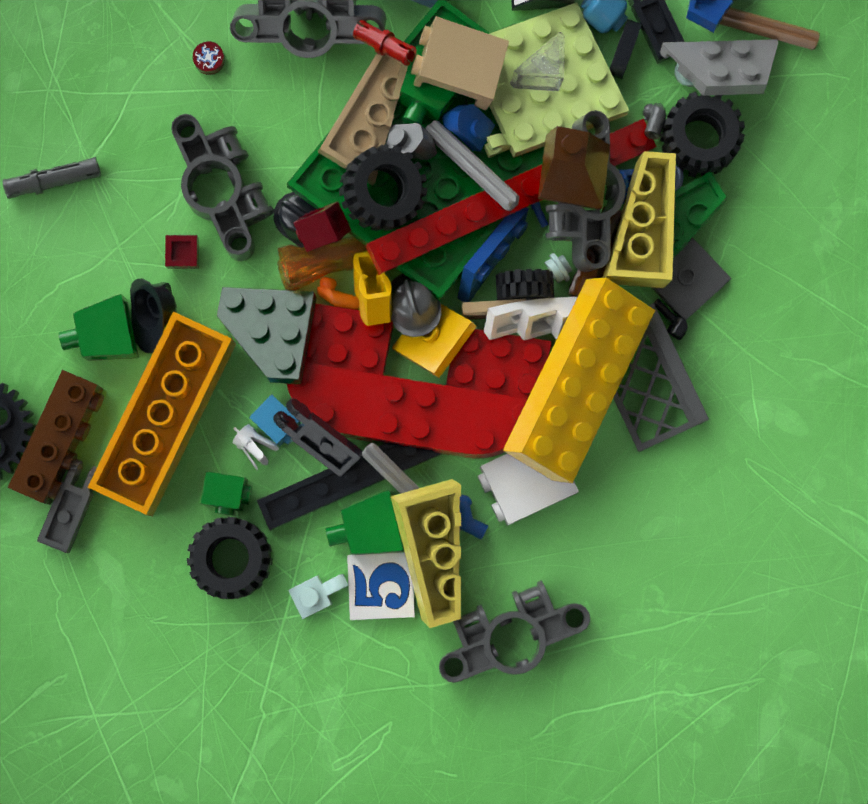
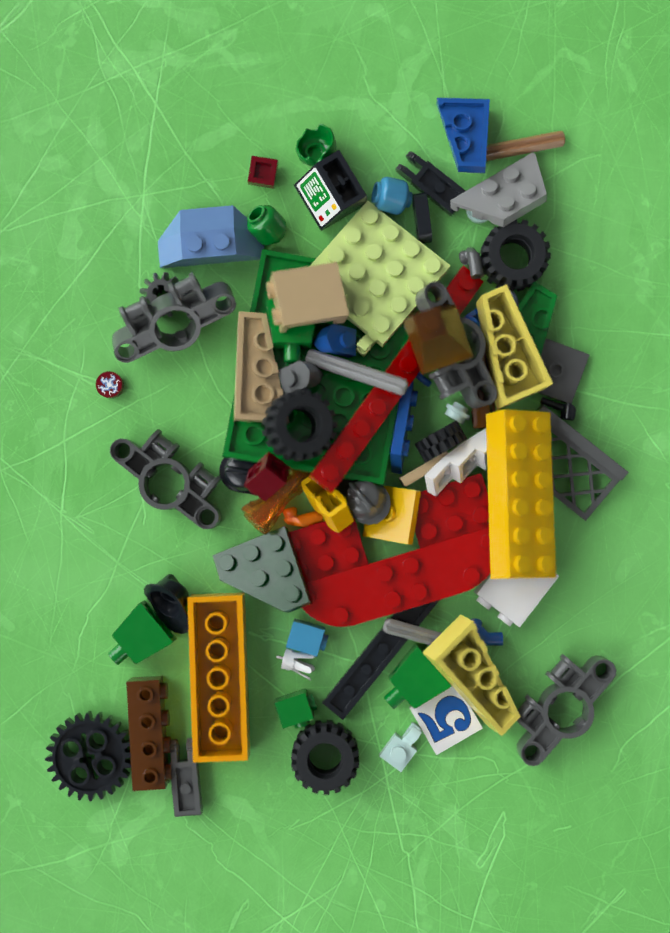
camera: 25 degrees left, 5 degrees up
dark grey pin [2,157,101,199] -> none
dark red plate [165,235,199,269] -> none
black hinge [273,398,362,477] -> none
red pin [353,20,417,66] -> none
clear slope [510,32,565,91] -> none

